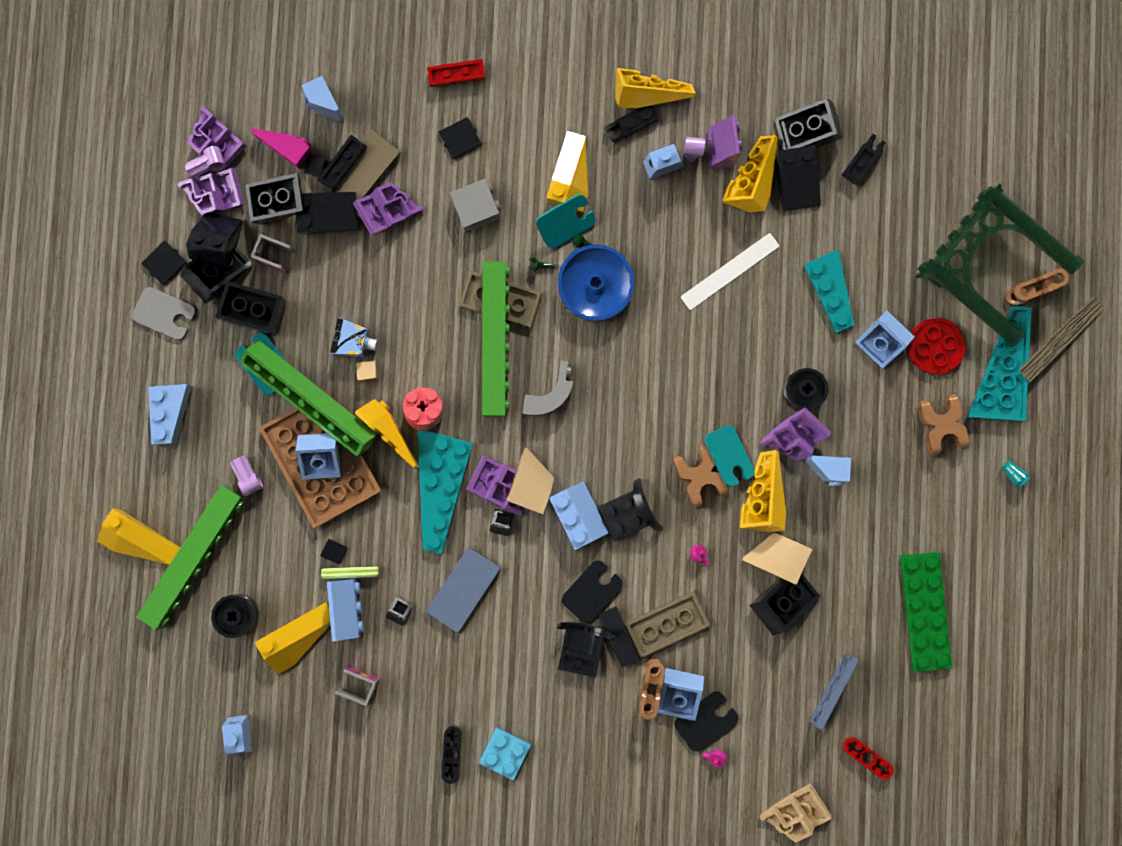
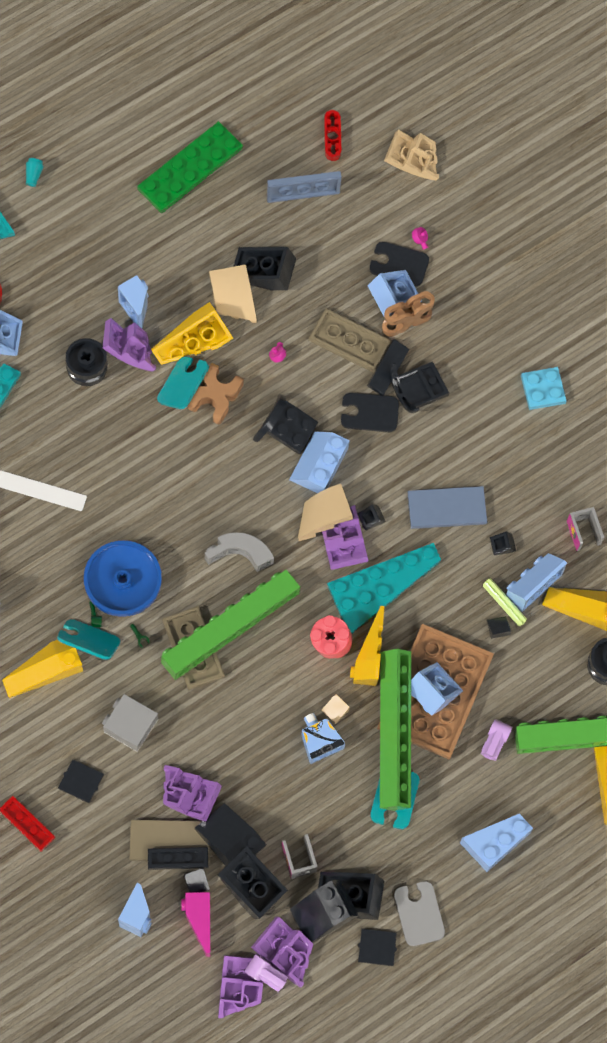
camera: 135 degrees left, 15 degrees down
black brick [215,281,286,336] -> none
black beam [442,725,462,784] -> none
medium nougat piece [918,394,969,456] -> none

